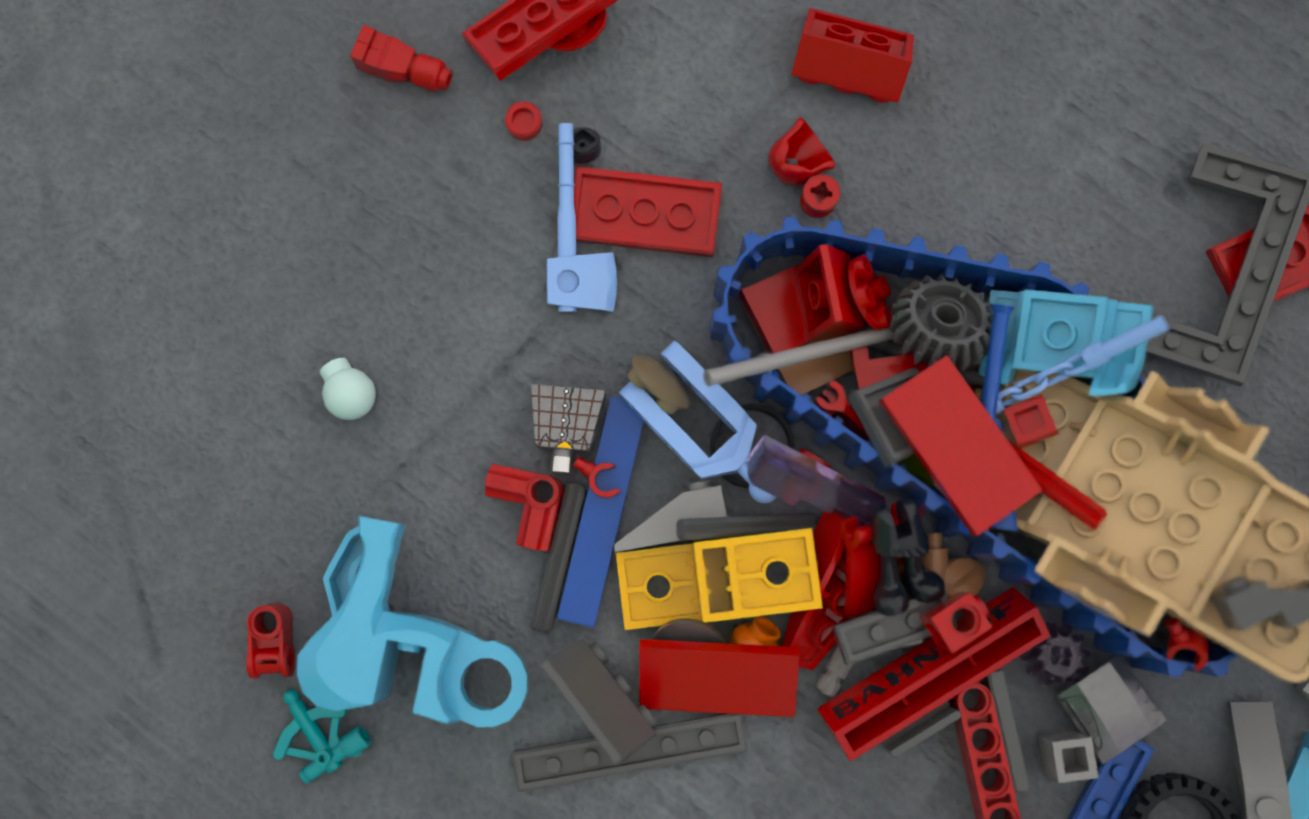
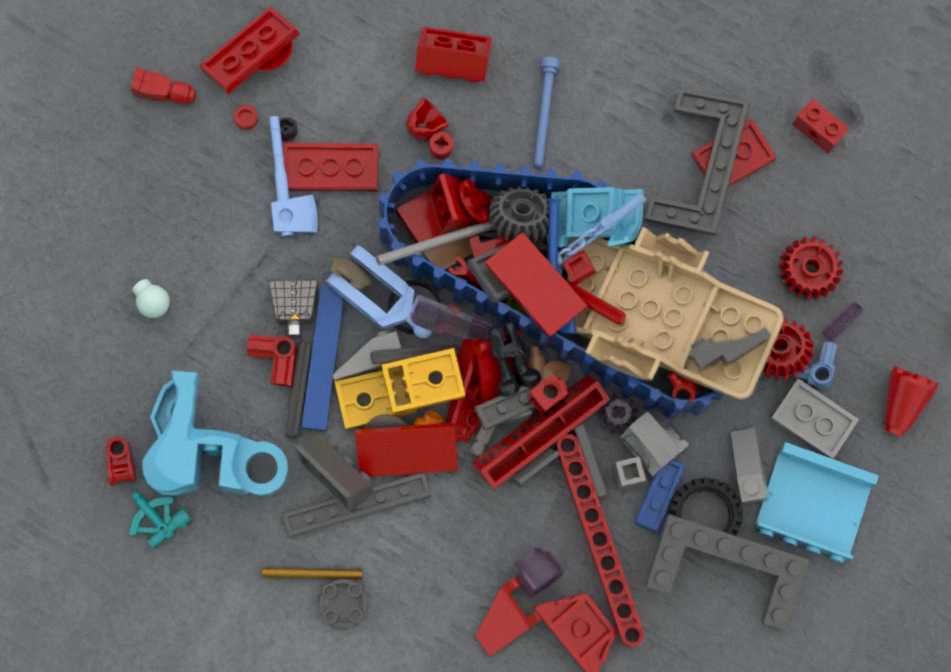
camera: 15 degrees left, 5 degrees down
red piece [573,456,621,498] -> none
none -> medium blue piece [534,57,560,169]

